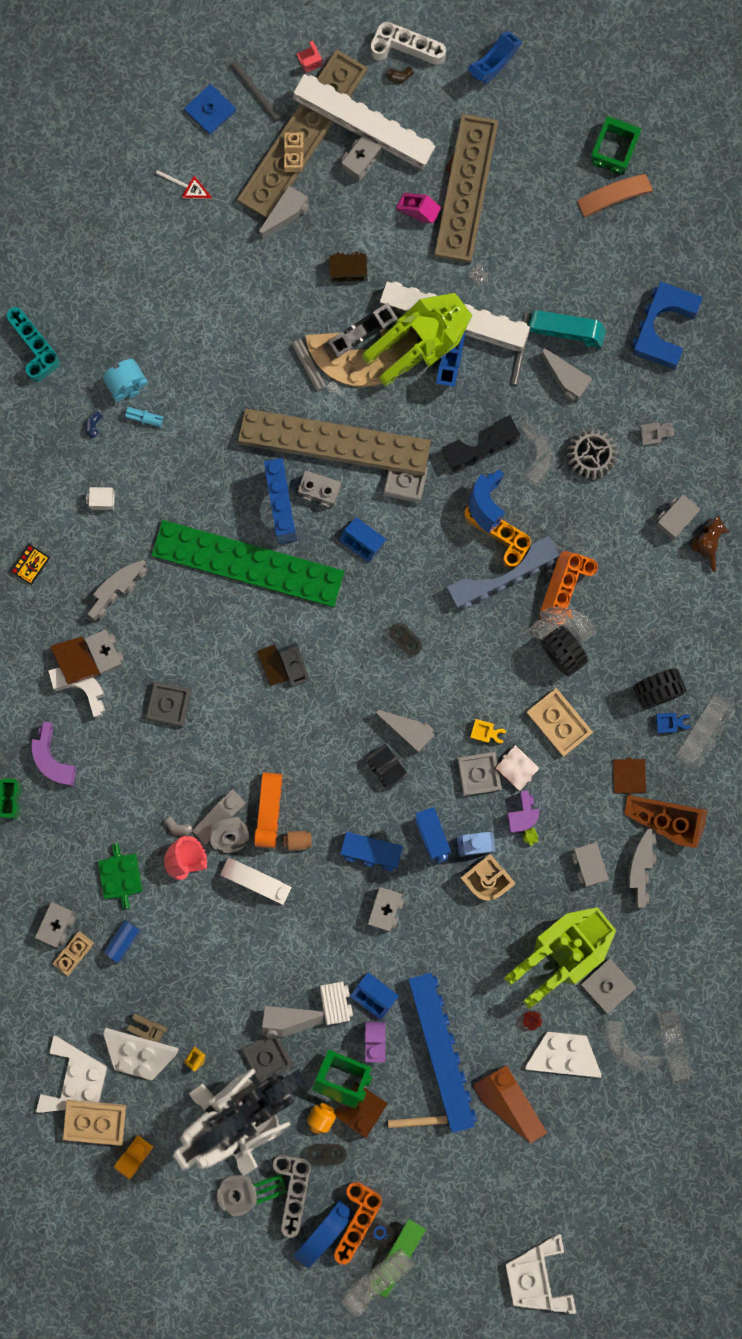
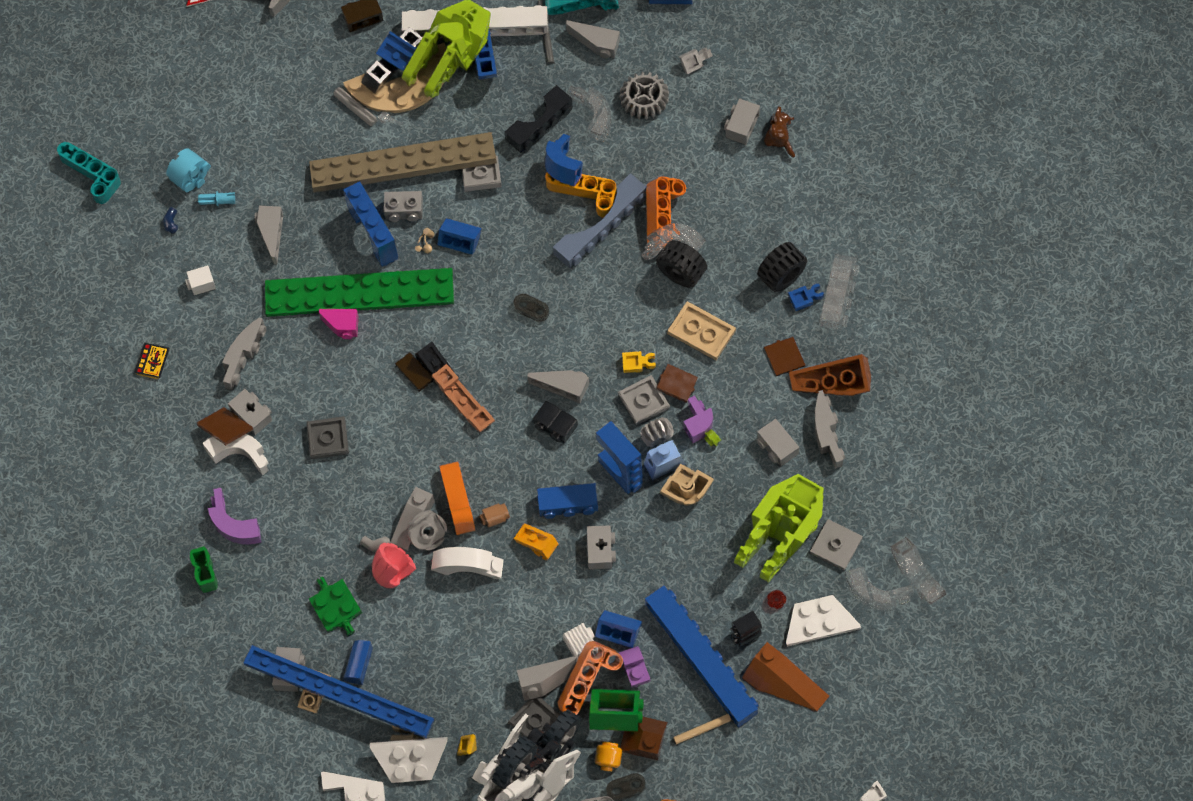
camera: 20 degrees left, 15 degrees down
none -> blue plate [243,645,434,738]
none -> light grey slope [255,206,283,264]
none -> dark pink slope [319,309,359,339]
none -> blue plate [376,31,417,72]
none -> tan piece [415,228,434,254]
none -> nougat slope [432,364,495,432]
none -> light orange plate [513,523,559,560]
none -> orange beam [558,641,623,715]
none -> light grey gear [640,417,674,447]
none -> black brick [730,610,762,647]

